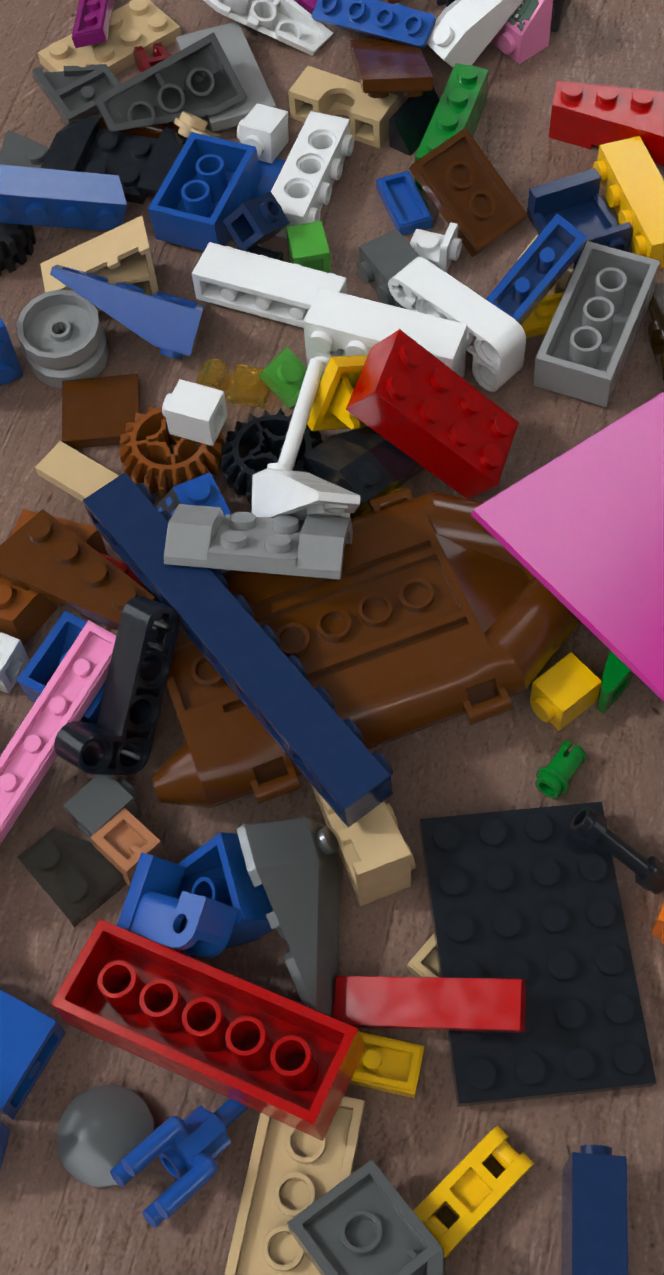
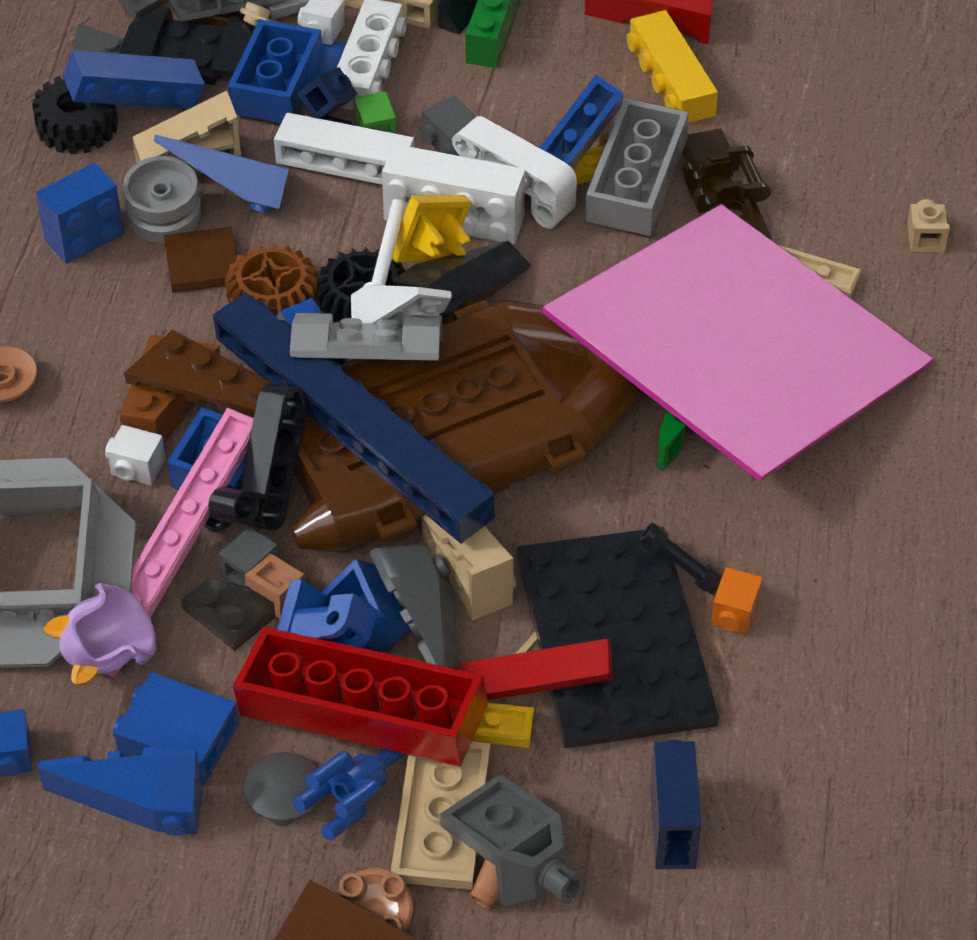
camera: 10 degrees left, 10 degrees down
tan tile [35,441,119,502] -> none
white brick [162,379,228,446] -> none
clear yellow plate [197,359,270,409] -> none
bright green bracket [258,347,324,409] -> none
red brick [346,329,519,499] -> none
blue tile [376,171,433,236] -> none
reddish brown tile [409,128,528,257] -> none
white bracket [410,222,462,273] -> none
yellow plate [413,1125,535,1260] -> none
dark blue panel [527,168,633,269] -> none
yellow brick [529,652,602,731] -> none
green pin [535,741,587,799] -> none

